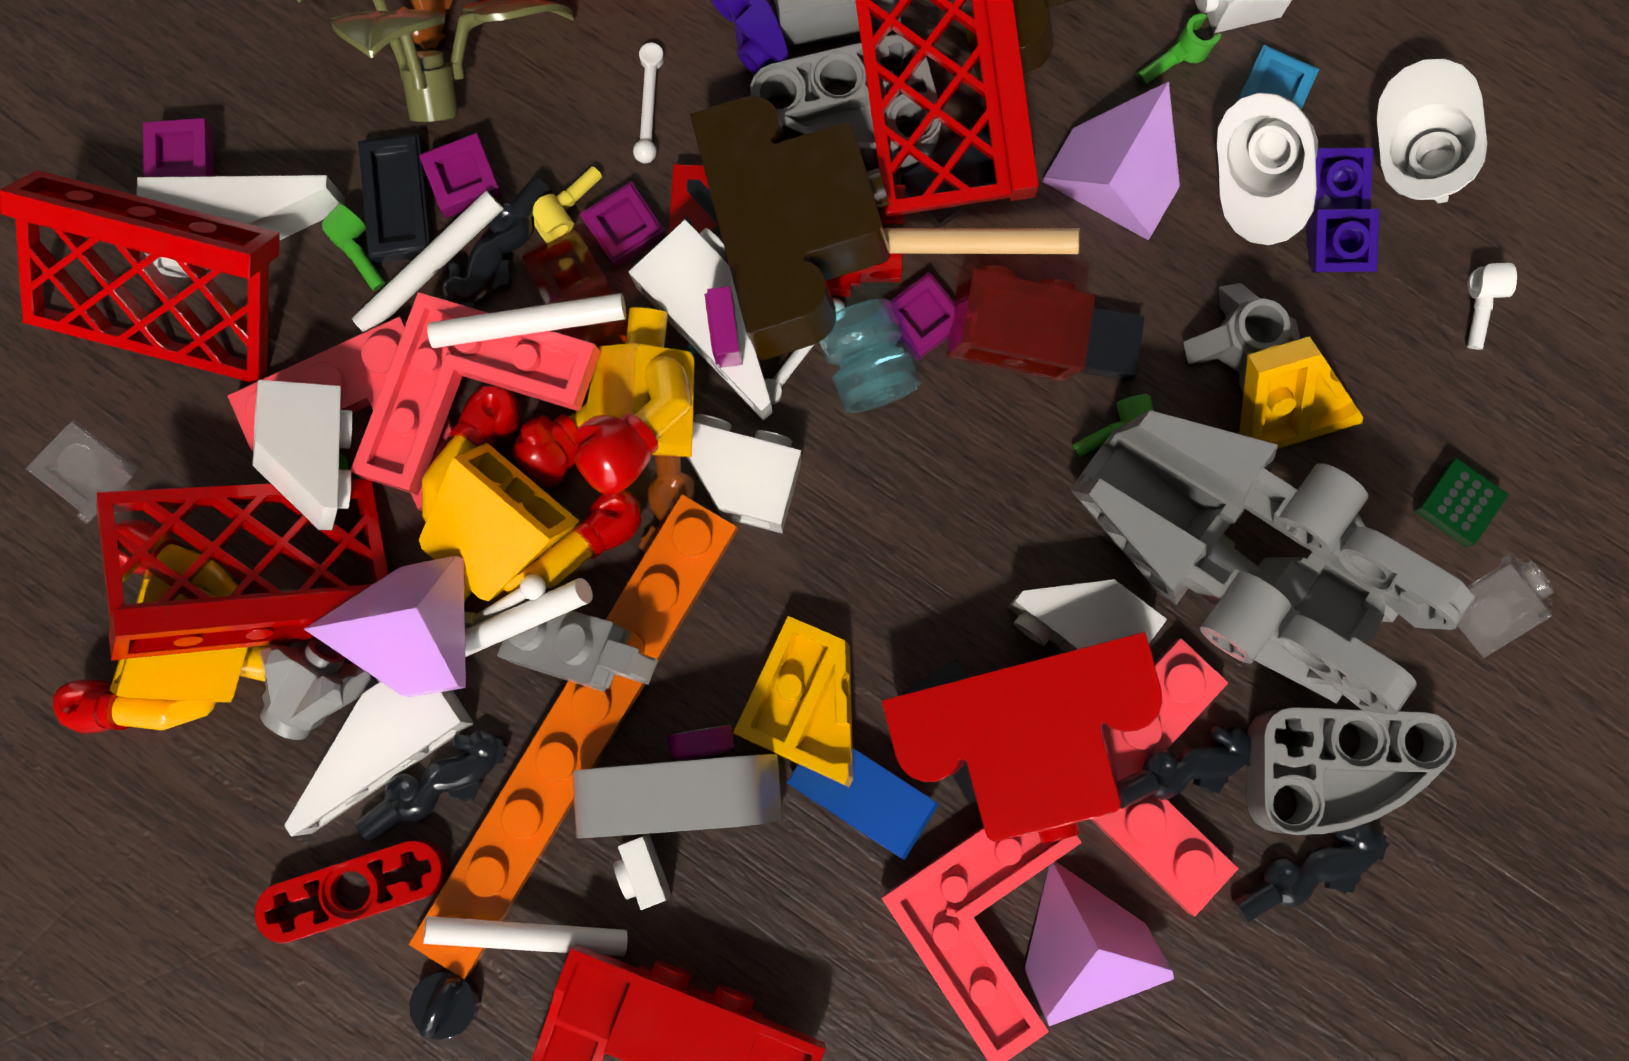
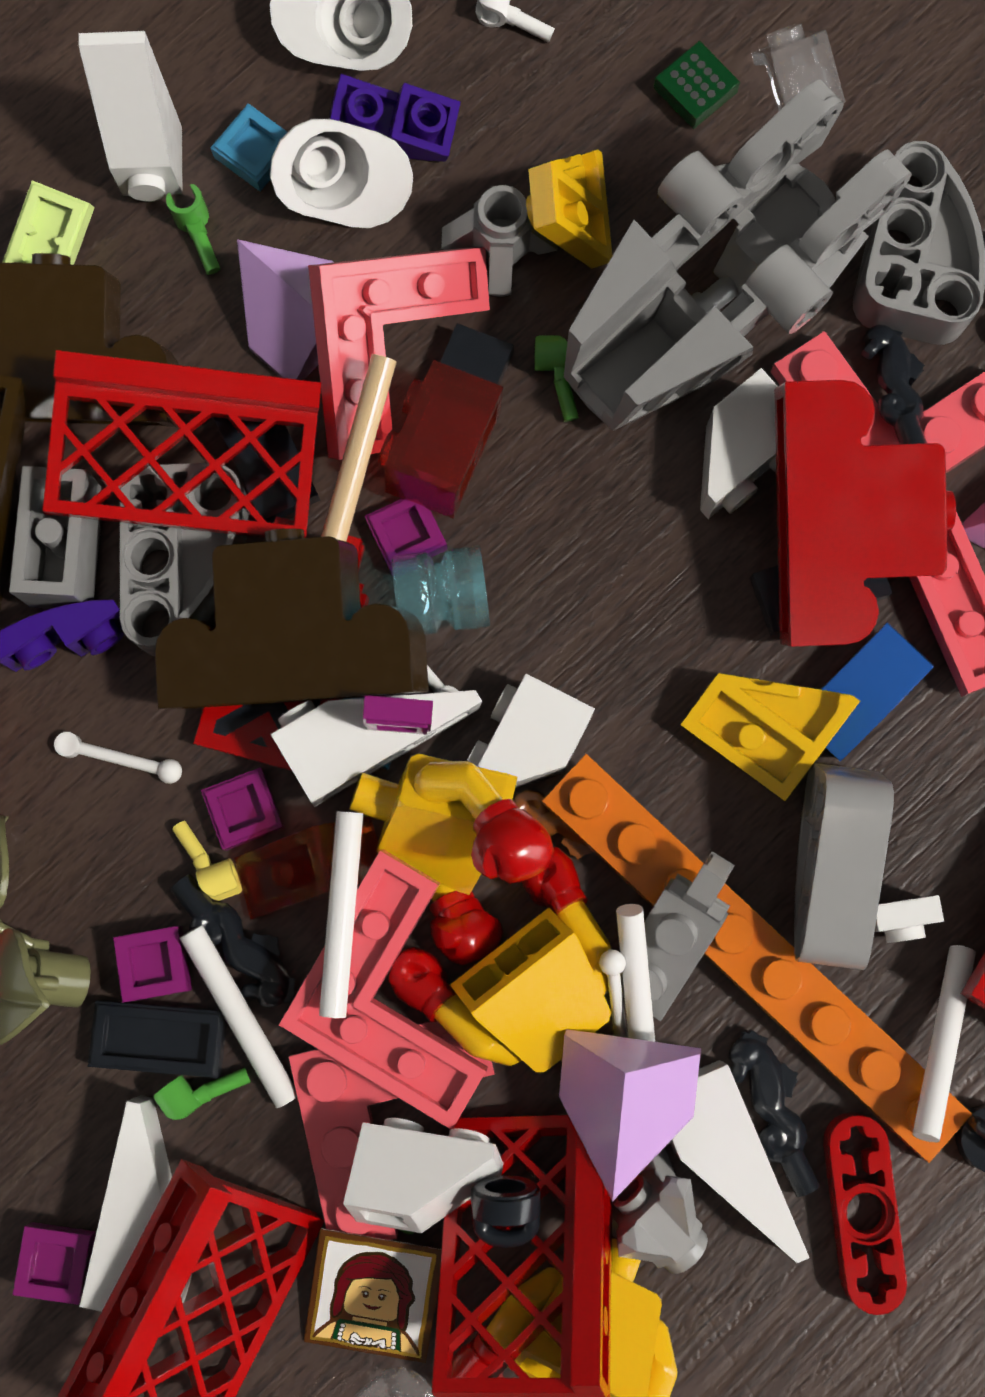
camera: 75 degrees left, 0 degrees up
magenta tile [667,724,735,761] -> none
none -> sticker [304,1228,442,1363]
none -> coral plate [308,247,490,460]
none -> black tile [471,1176,541,1248]

